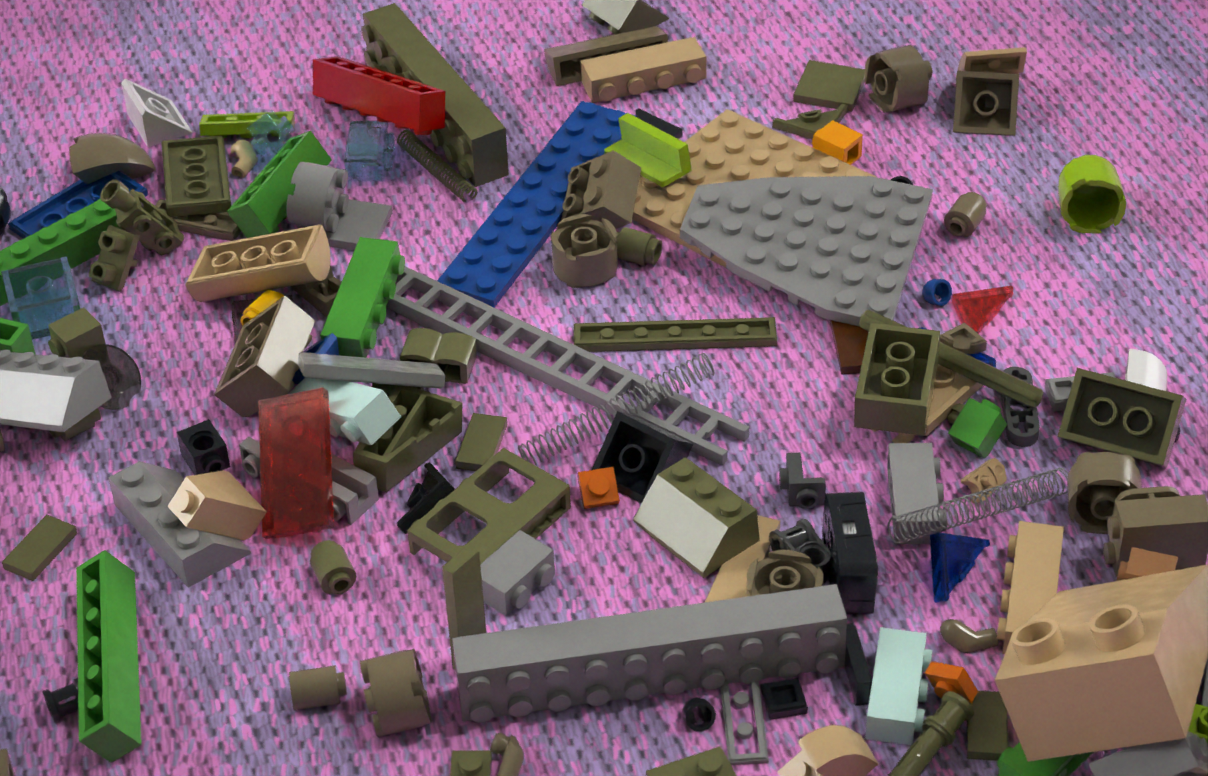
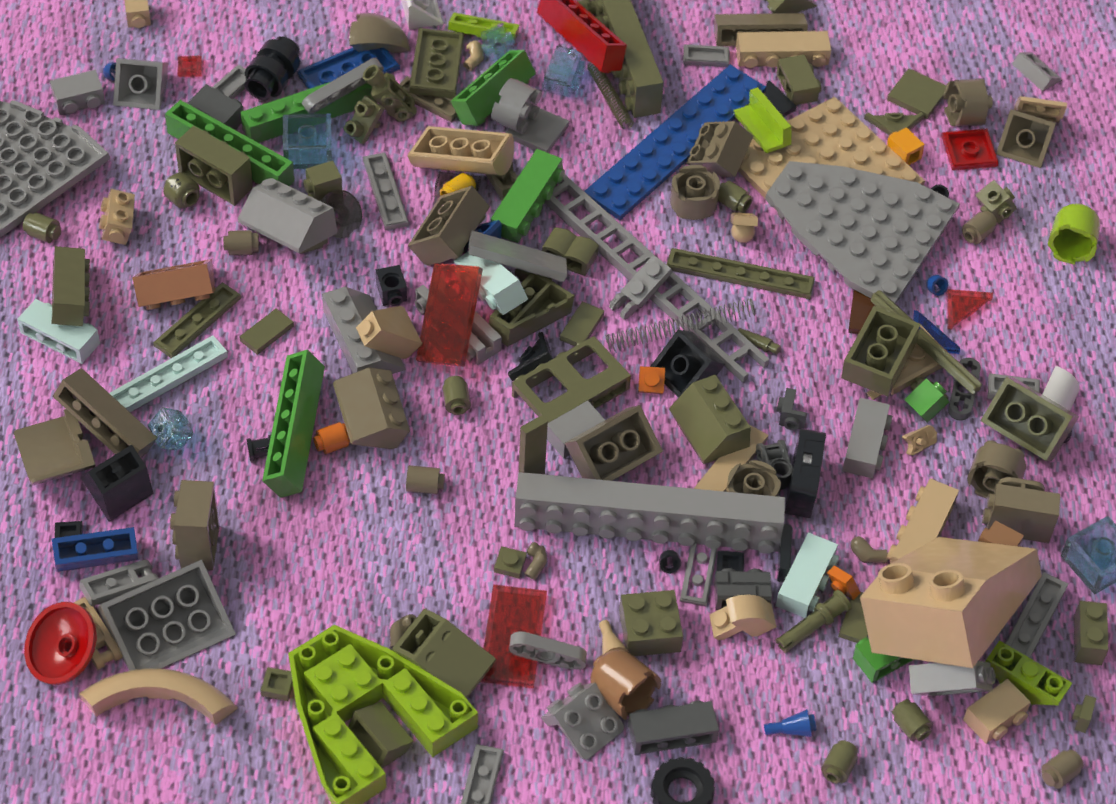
camera: 10 degrees right, 10 degrees up
dark tan brick [360,649,432,737] -> none
light grey piece [888,468,1068,544] -> none
clear blue tile [930,532,990,603] -> none
dark tan tile [940,323,987,354] -> none
none -> light grey beam [302,58,384,114]
none -> orange brick [313,422,350,455]
none -> dark tan slope [333,367,410,449]
none -> light grey tile [363,152,409,231]
none -> dark tan brick [565,405,663,481]
none -> light grey hinge [609,254,673,320]
none -> light grey tile [683,44,729,67]
none -> dark grey brick [714,568,772,610]
none -> tan tile [731,212,758,243]
none -> olive animal [738,328,781,355]
none -> olive brick [776,54,821,105]
none -> red tile [942,129,999,171]
none -> olive brick [975,180,1017,224]
none -> light grey slope [1012,52,1062,91]

